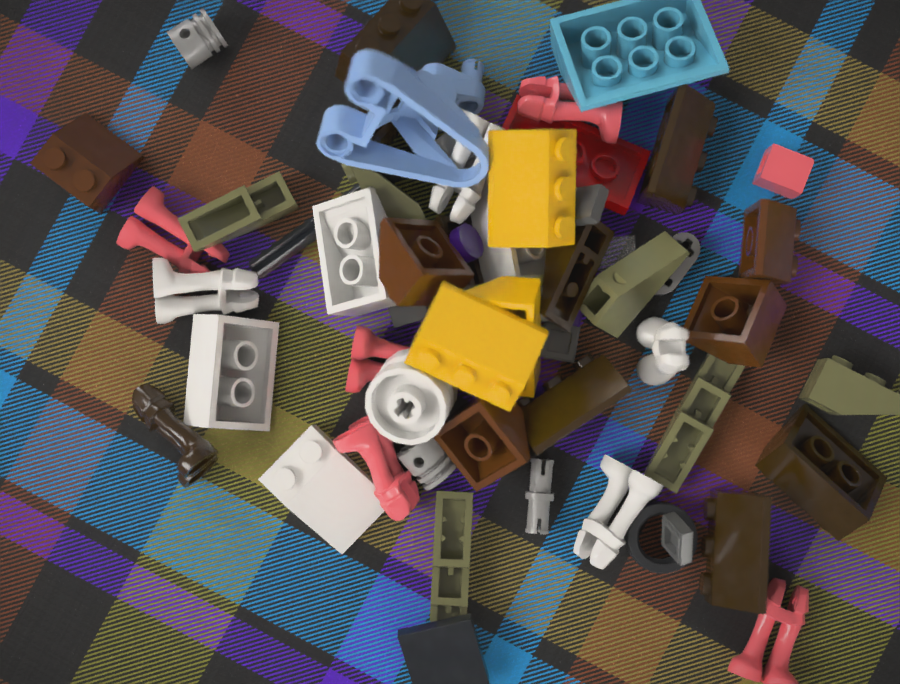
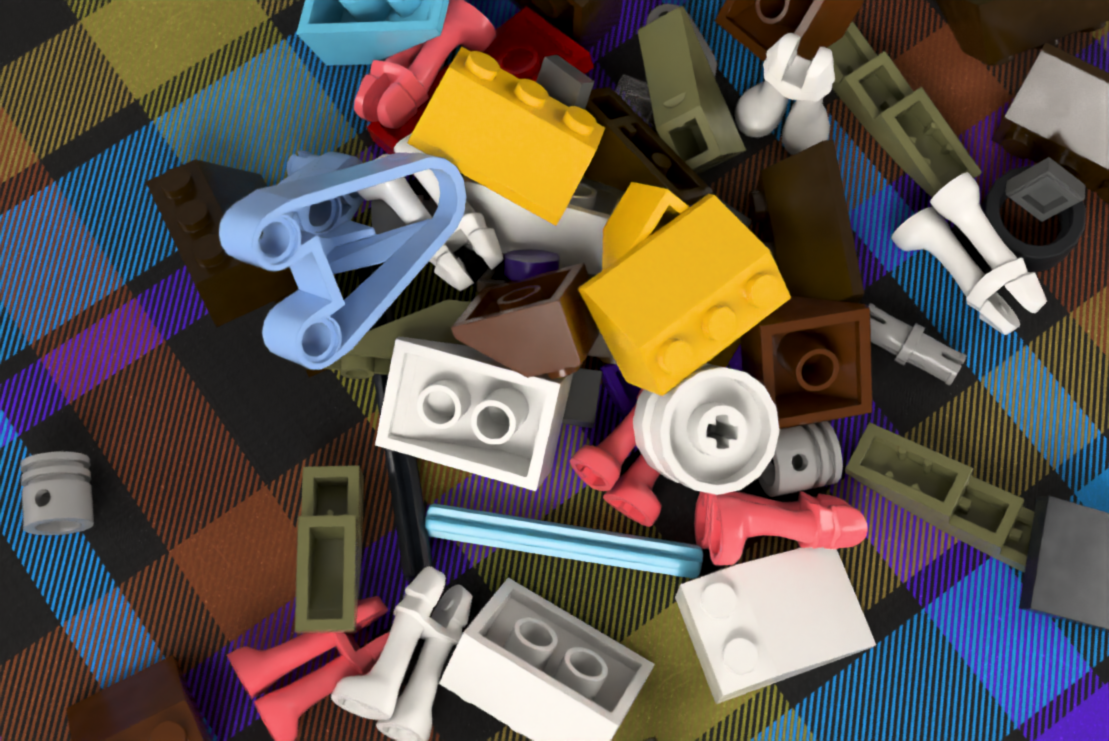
camera: 70 degrees left, 15 degrees down
none -> medium azure axle [425,503,703,579]

